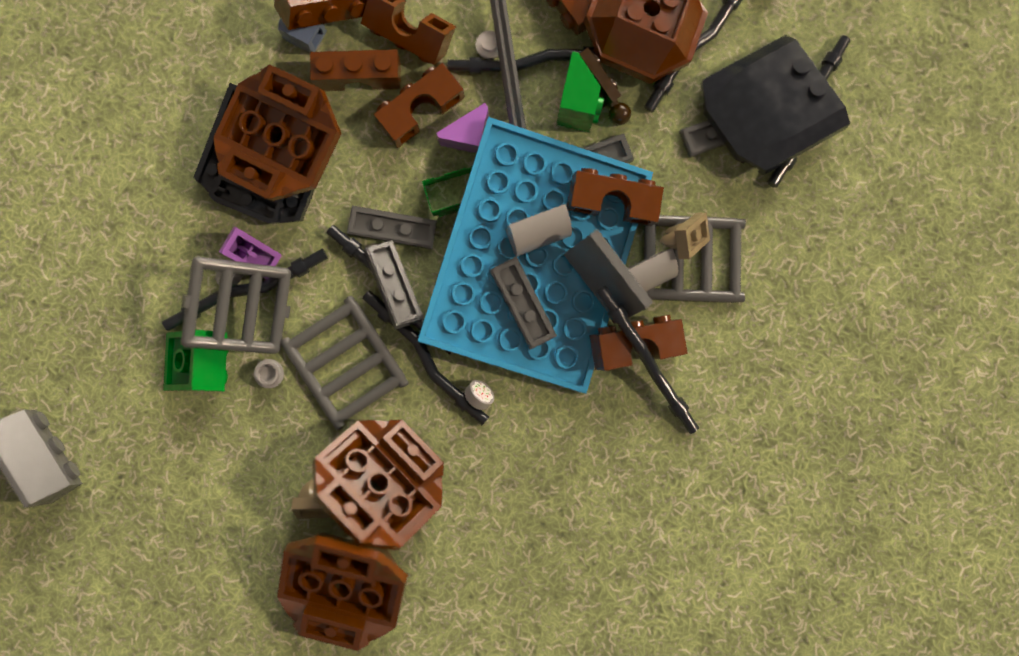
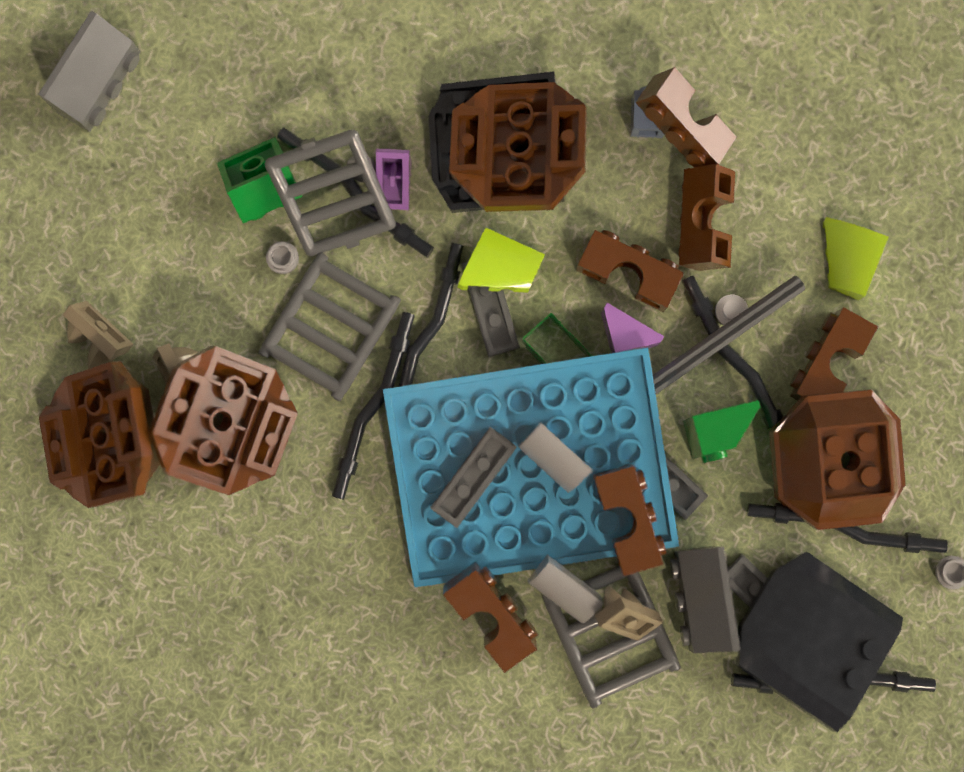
camera: 70 degrees right, 0 degrees up
reddish brown arch [310,50,401,91] -> none
tile [364,240,424,329] -> none
tile [465,380,494,410] -> none
dark grey tile [564,230,653,318] -> none
dark brown plate [580,48,631,125] -> none
black bar [596,286,699,434] -> none
none -> dark tan tile [63,301,134,369]
none -> lime slope [457,228,545,293]
none -> dark grey slope [670,546,740,653]

